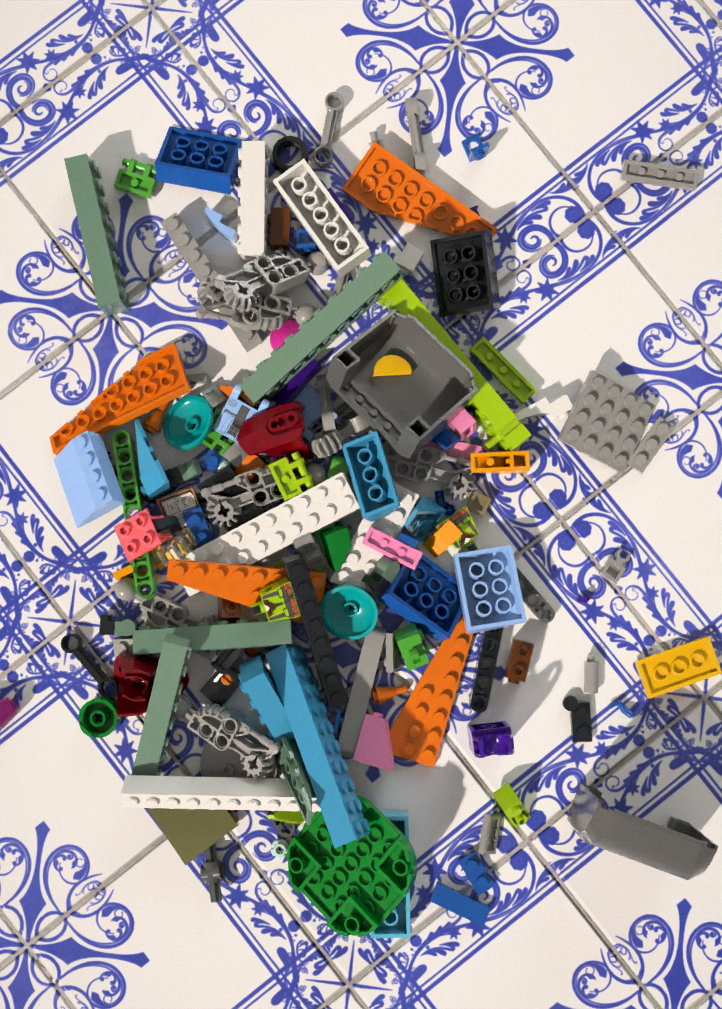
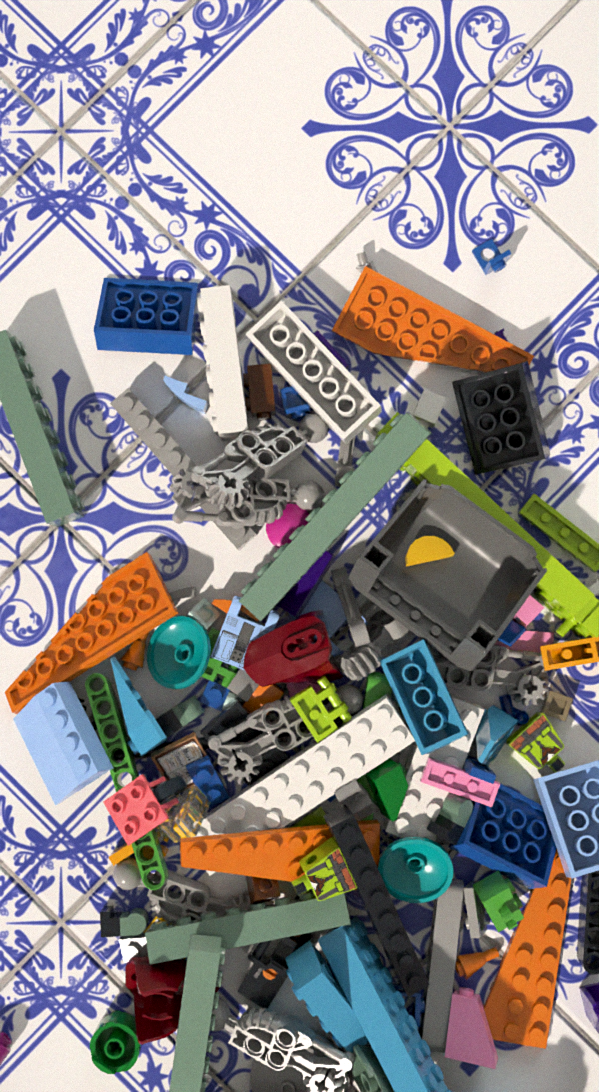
camera: 10 degrees left, 0 degrees up
black piece [61,633,119,698] -> none
bright green plate [114,158,157,199] -> none
black tyre [272,136,309,173] -> none
light grey piece [314,92,344,168] -> none
light grey piece [405,97,427,172] -> none
light orange slope [423,519,463,558] -> none

